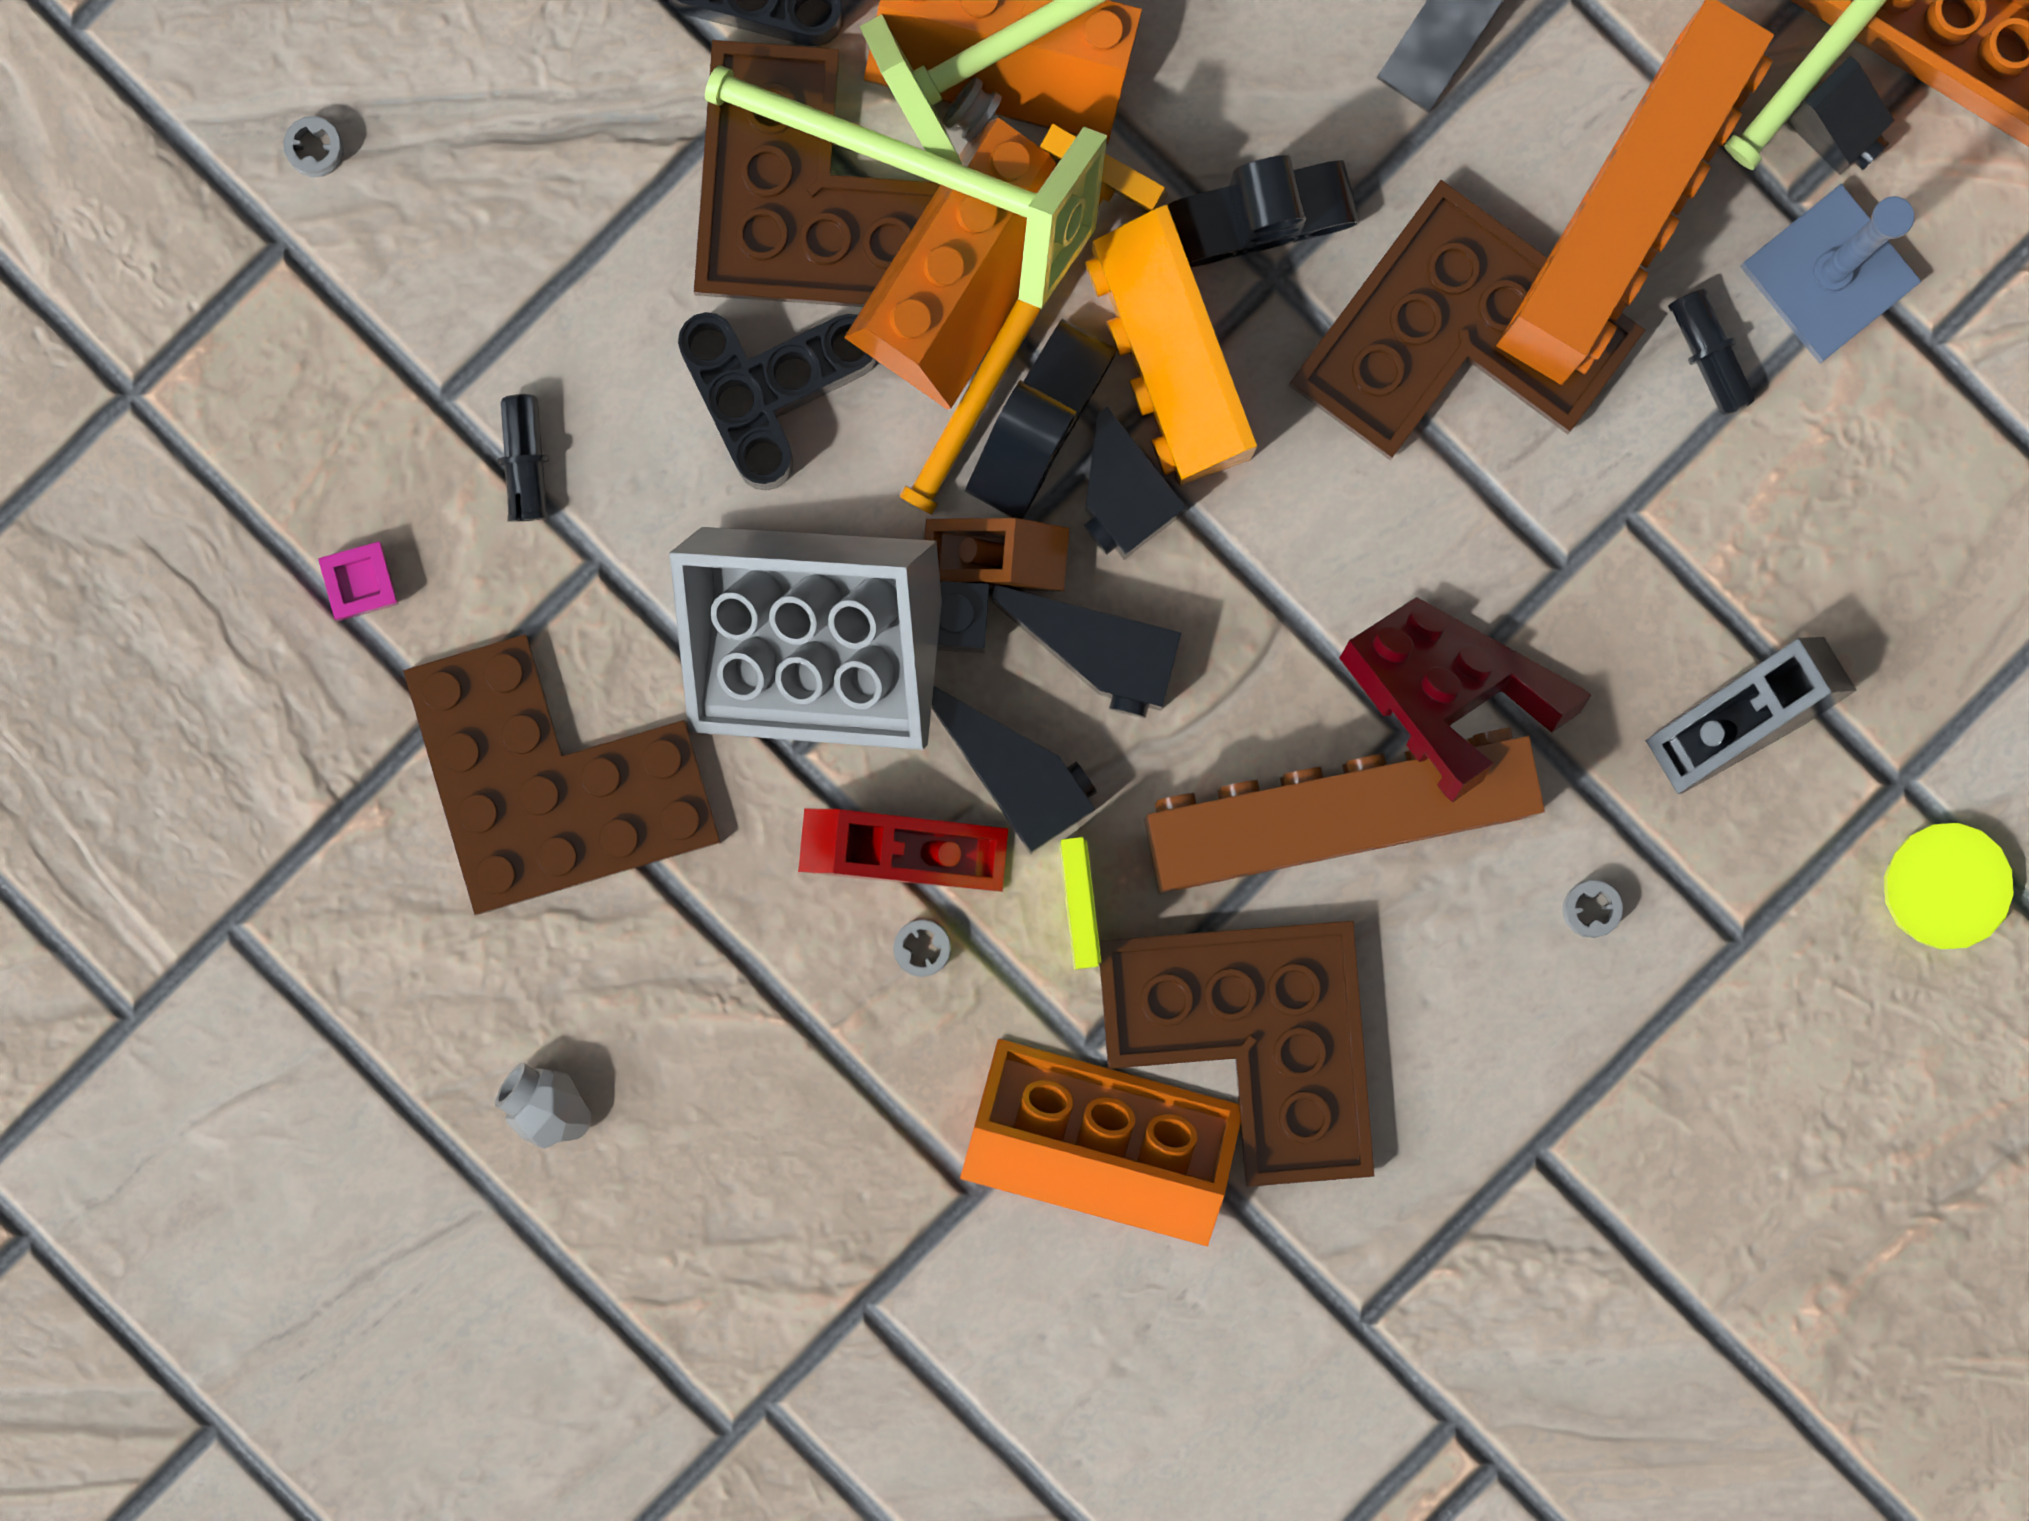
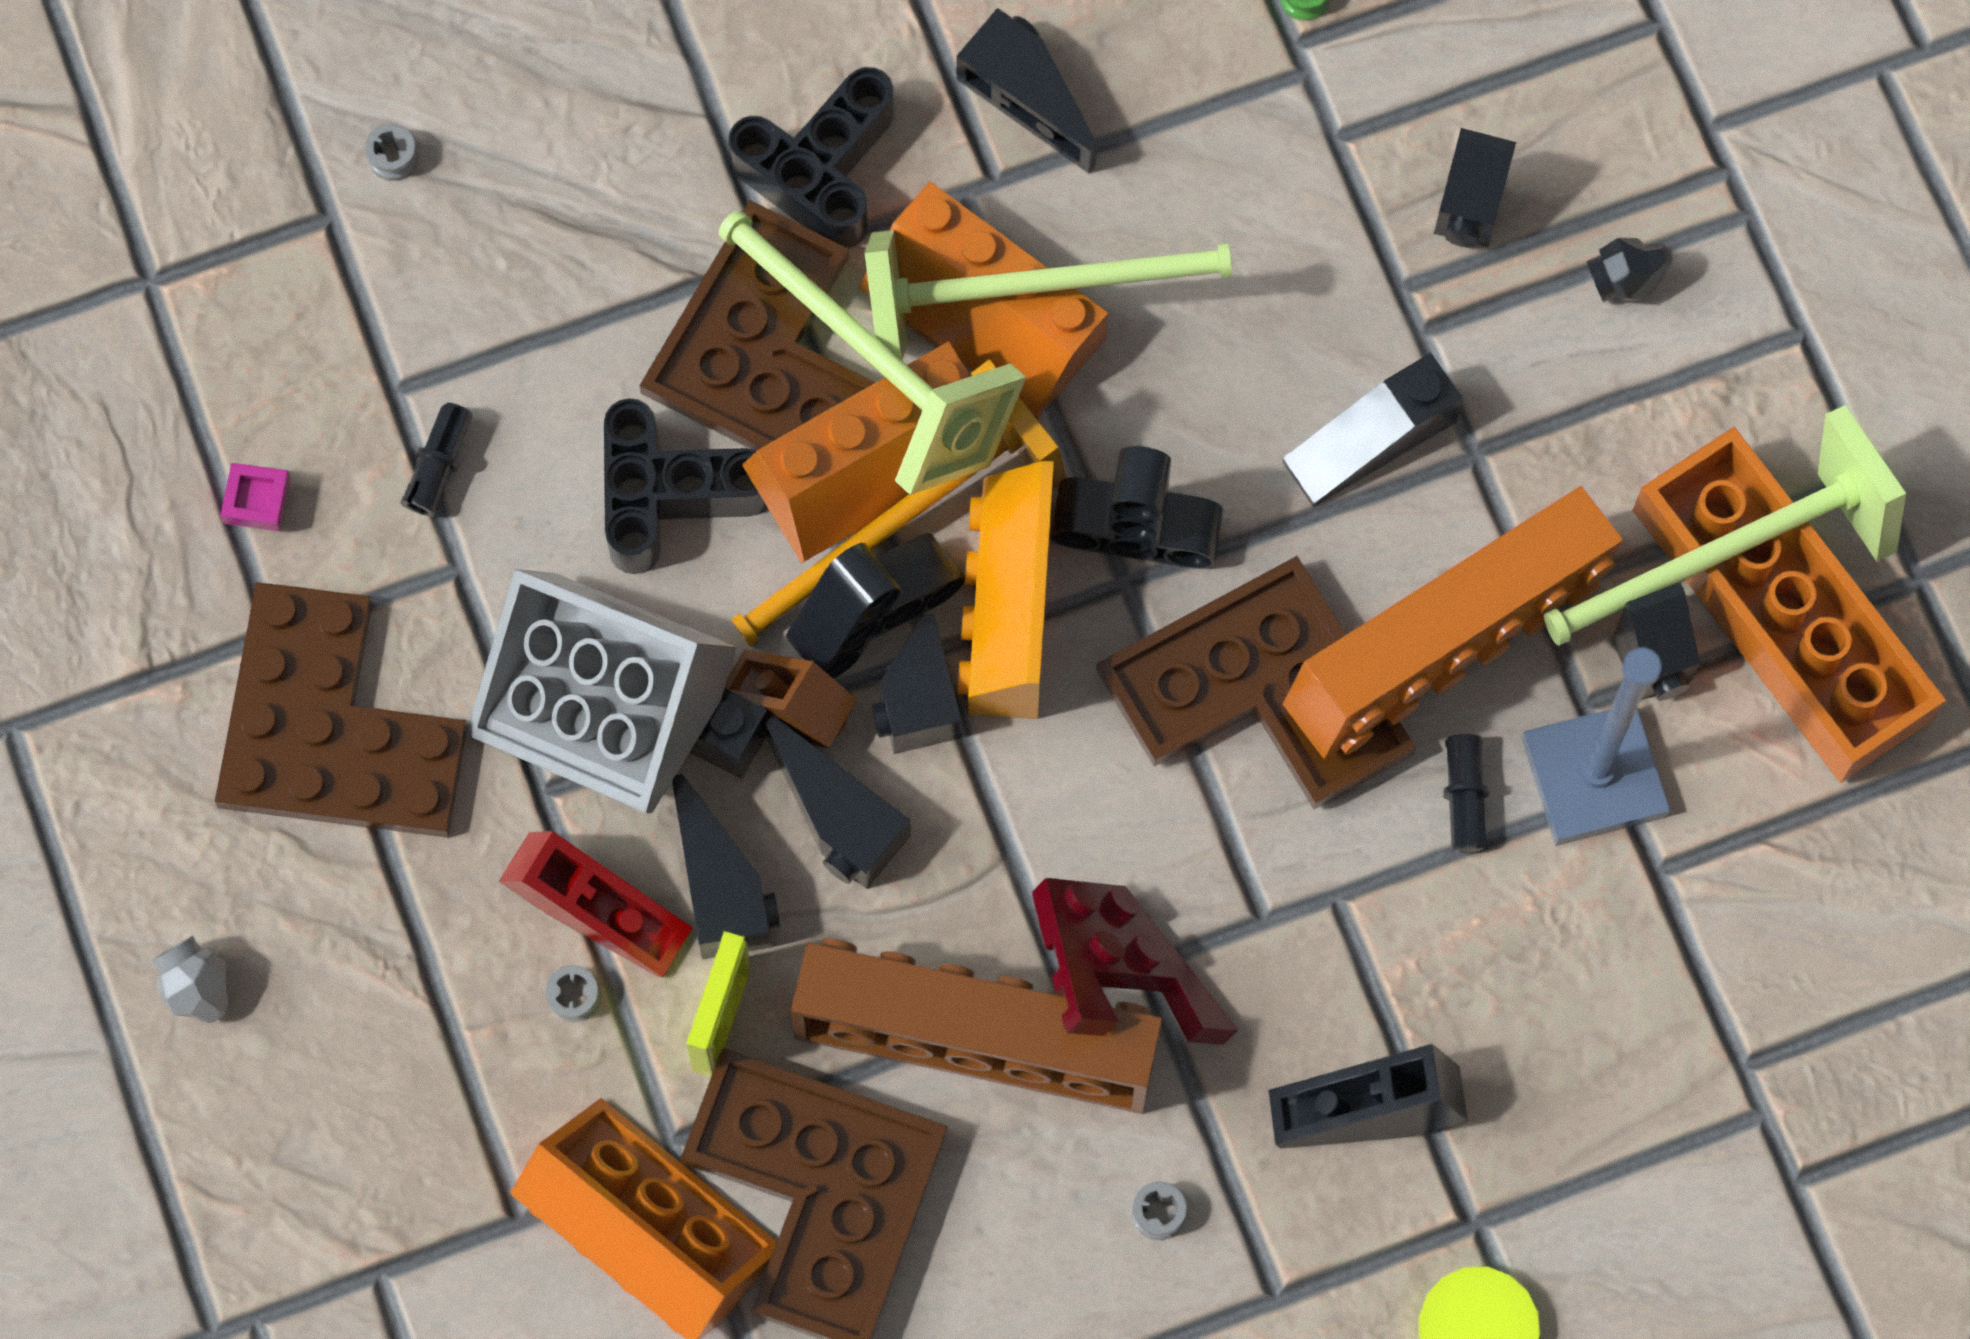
camera: 30 degrees right, 15 degrees down
light grey bush [943,77,1002,142] -> none

